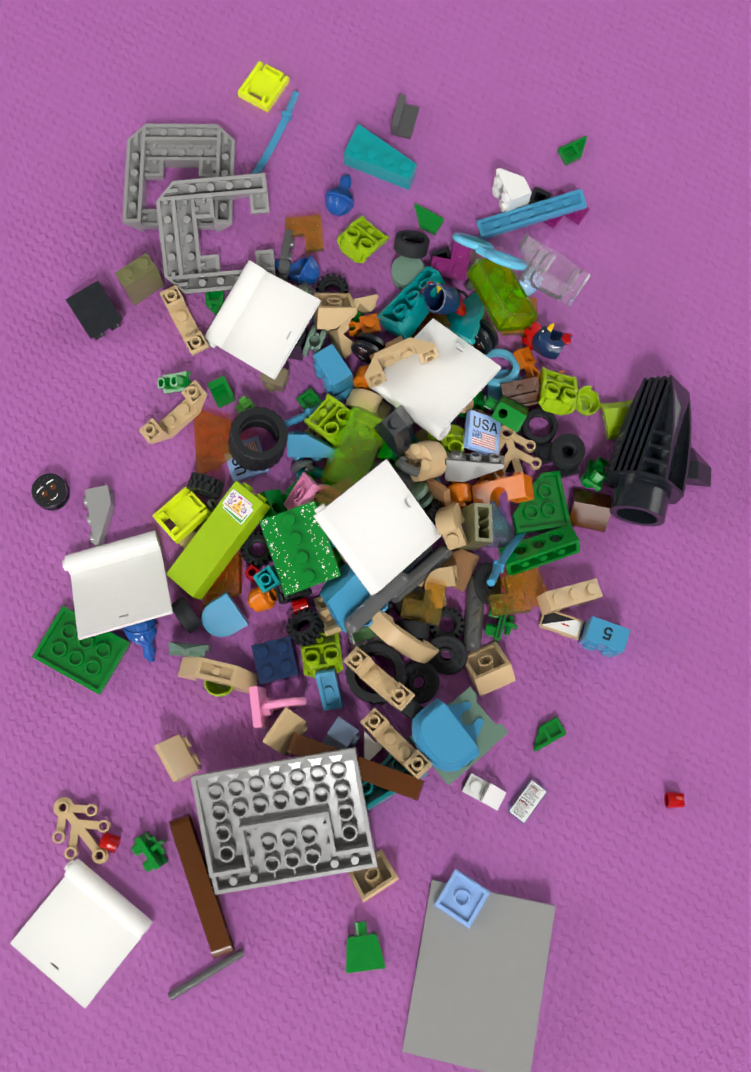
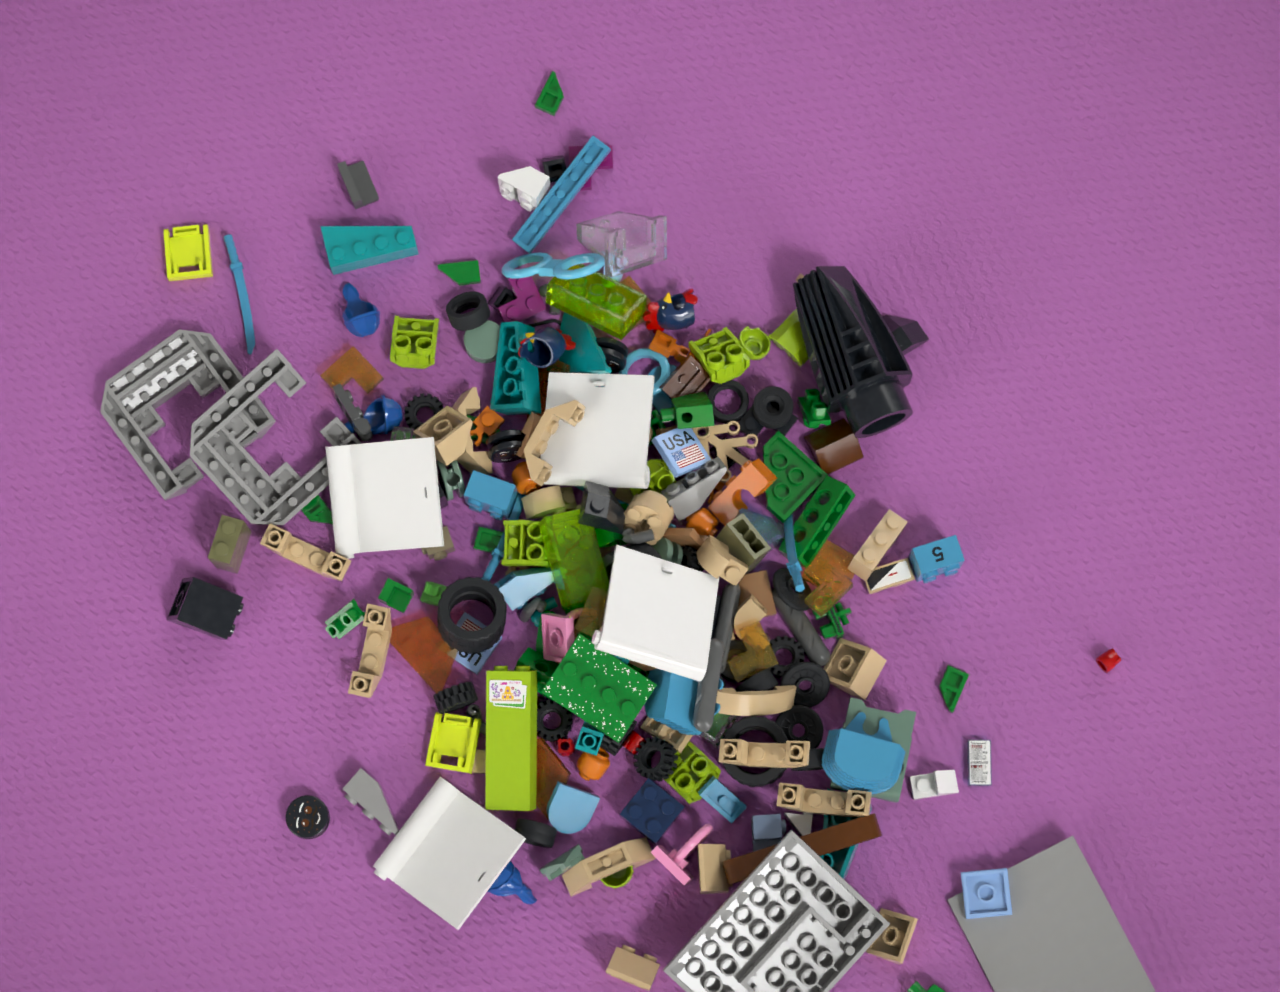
camera: 35 degrees left, 0 degrees up
green plate [32,606,131,695] -> none

